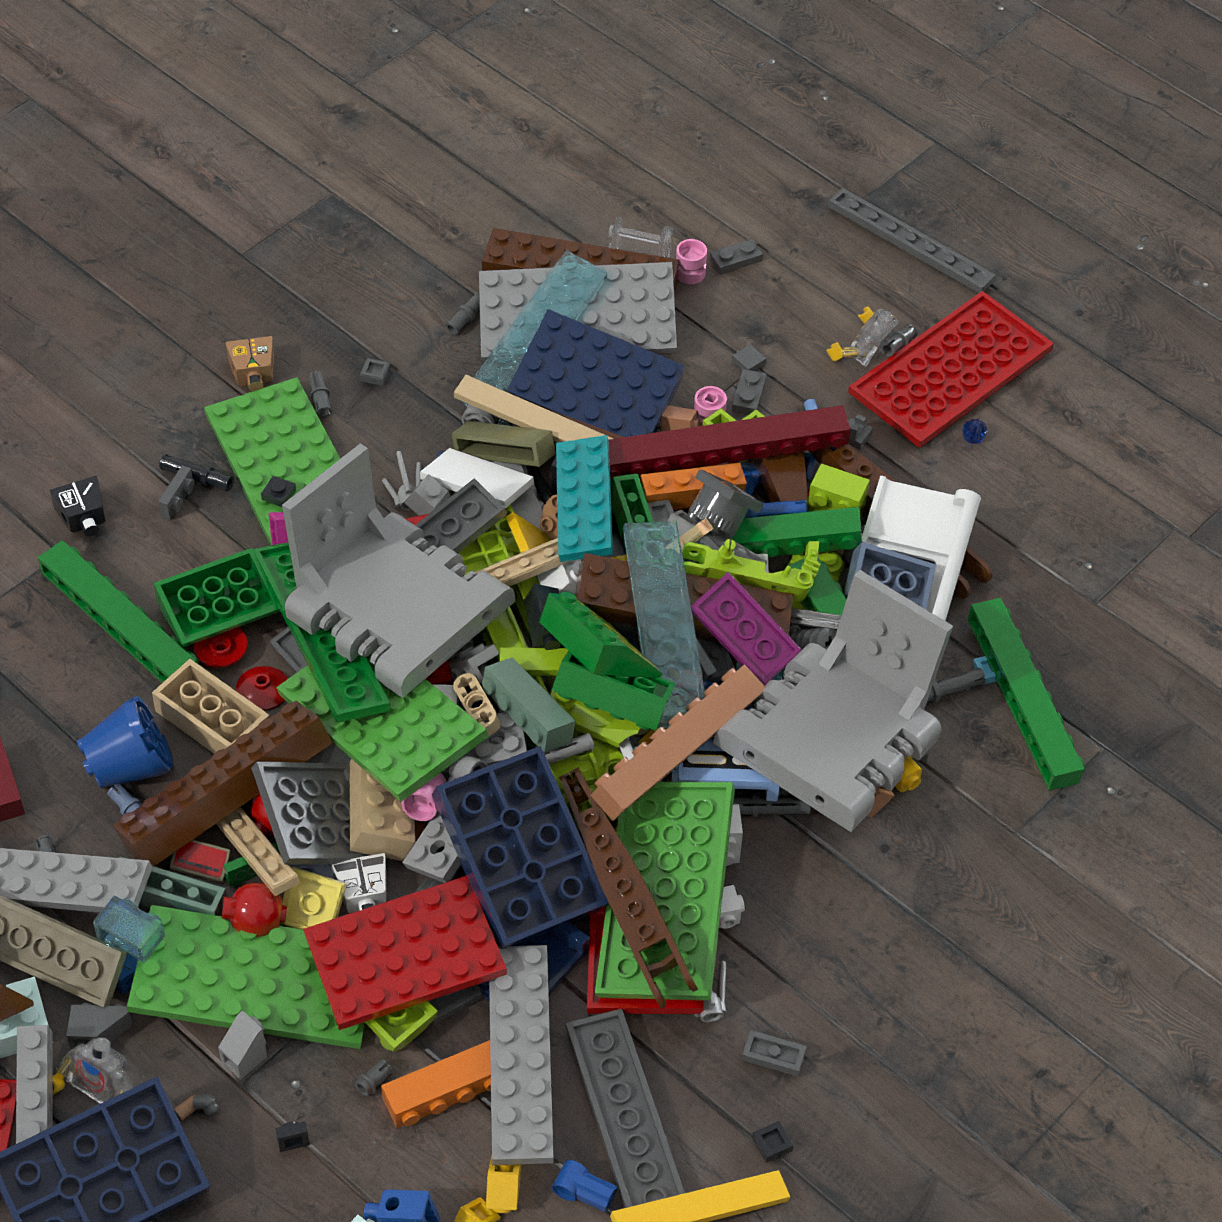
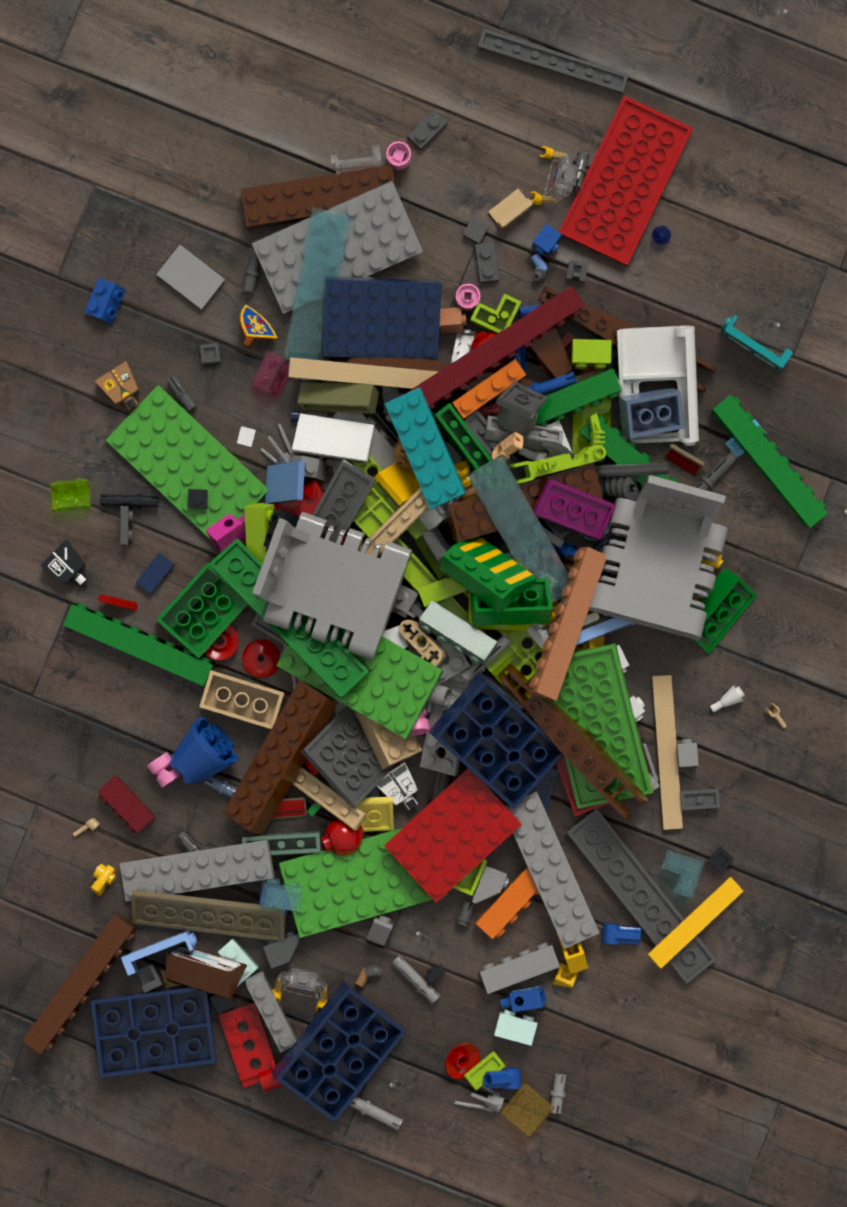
camera: 20 degrees left, 35 degrees up
none -> clear neon green bracket [50,478,91,512]
none -> blue bracket [84,278,125,324]
none -> red tile [98,594,138,610]
none -> dark blue tile [136,552,175,594]
none -> bright pink wheel [147,752,182,788]
none -> light grey tile [156,245,225,310]
none -> white sticker [237,427,256,447]
none -> shield [239,305,278,346]
none -> clear pink bracket [250,351,290,398]
none -> medium blue tile [265,461,305,504]
none -> light grey pin [391,955,441,1004]
none -> light grey slope [472,865,509,903]
none -> light grey brick [480,942,560,994]
none -> tan panel [488,189,533,230]
none -> blue brick [532,223,562,256]
none -> tan tile [652,675,683,830]
none -> clear light blue brick [660,849,704,898]
none -> light grey brick [677,739,699,767]
none -> green slope [689,568,757,654]
none -> white cone [710,685,745,712]
none -> teal panel [721,315,793,373]
none -> tan hand [765,703,787,729]

